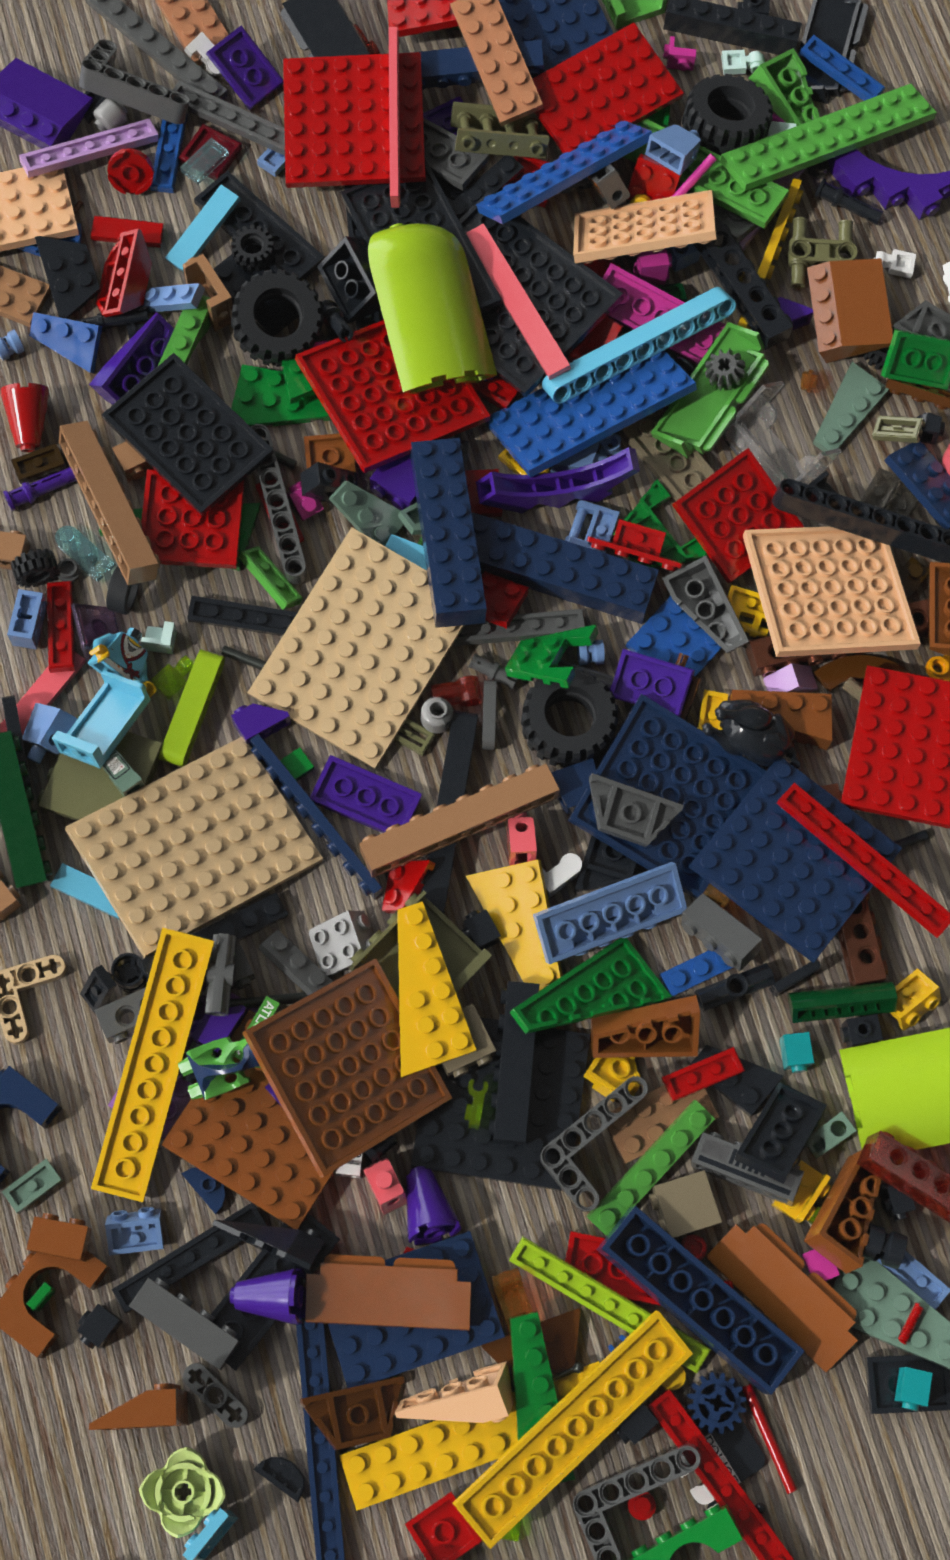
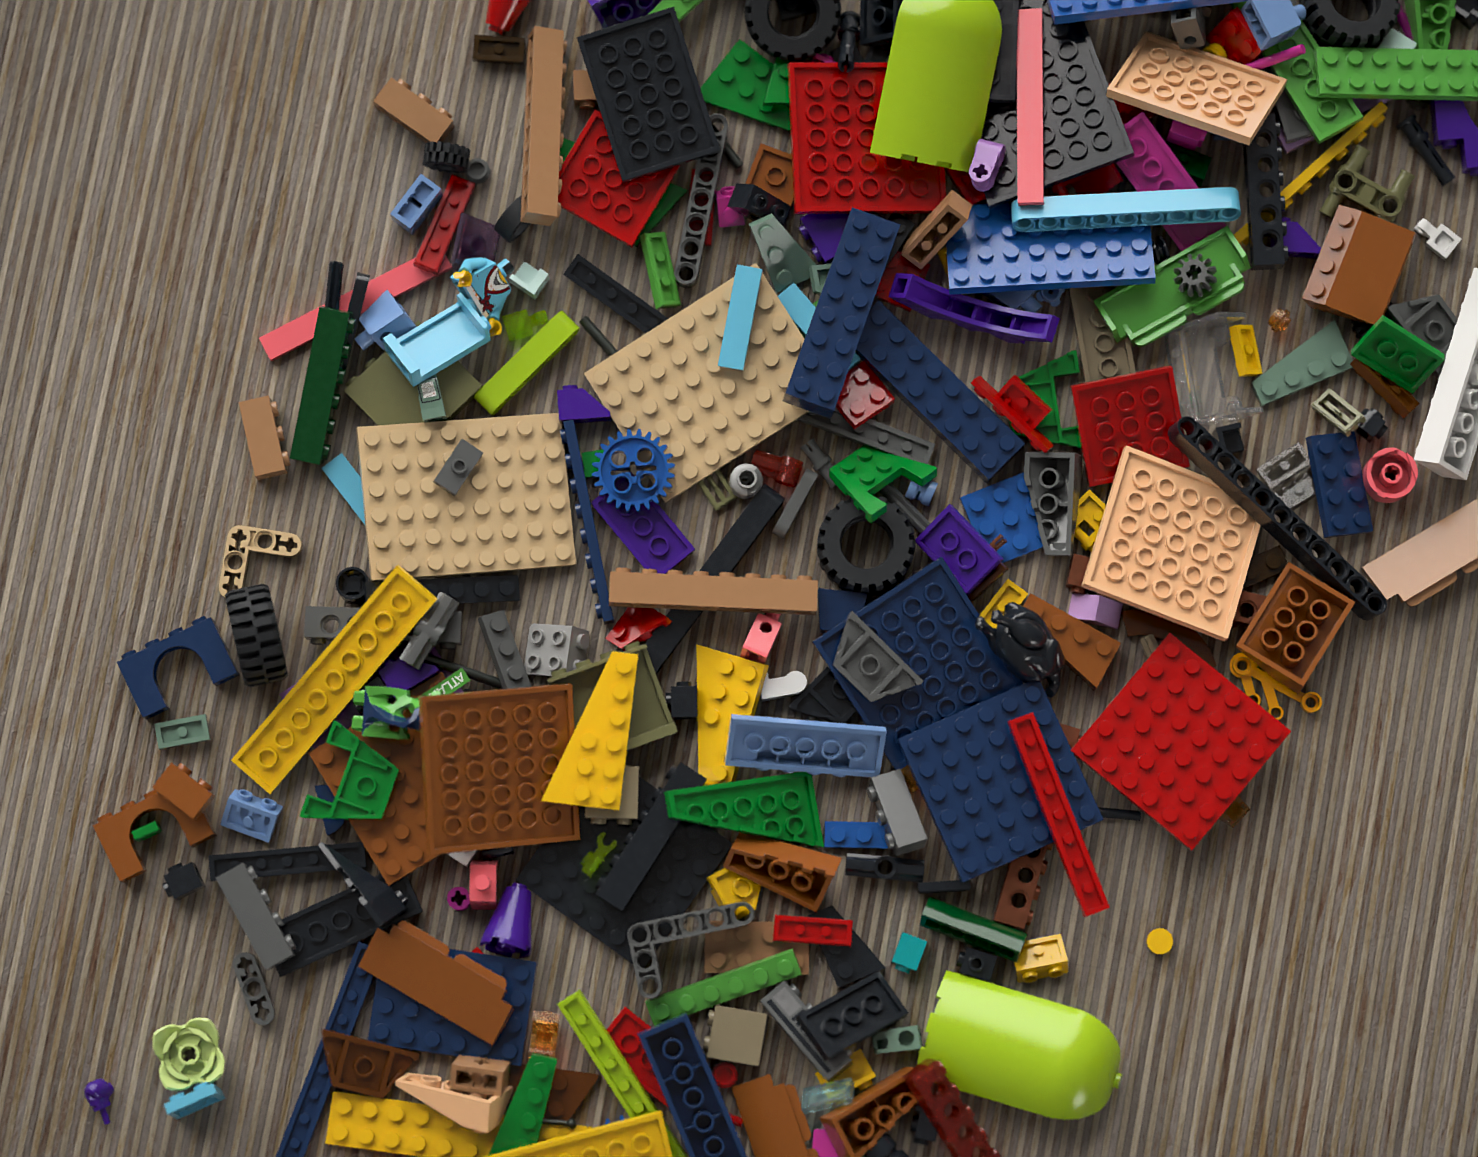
camera: 30 degrees right, 10 degrees up
dark purple pin [3,467,77,511] -> none
clear light blue plate [55,526,116,582] -> none
black plate [80,965,117,1014] -> none
dark orange slope [89,1383,188,1430] -> none
dark purple cone [230,1268,306,1325] -> none
black plate [253,1457,304,1503] -> none
medium blue plate [564,500,620,553] -> none
none -> black tyre [225,584,288,687]
none -> green wing [299,721,400,819]
none -> dark grey plate [433,439,483,496]
none -> magenta bush [447,887,470,911]
none -> medium nougat brick [450,1055,511,1097]
none -> blue gear [592,429,675,513]
none -> medium azure tile [718,265,763,371]
none -> clear light blue tile [801,1077,855,1114]
none -> medium nougat brick [901,190,972,269]
none -> piece [969,139,1006,191]
none -> yellow plate [1229,324,1263,377]

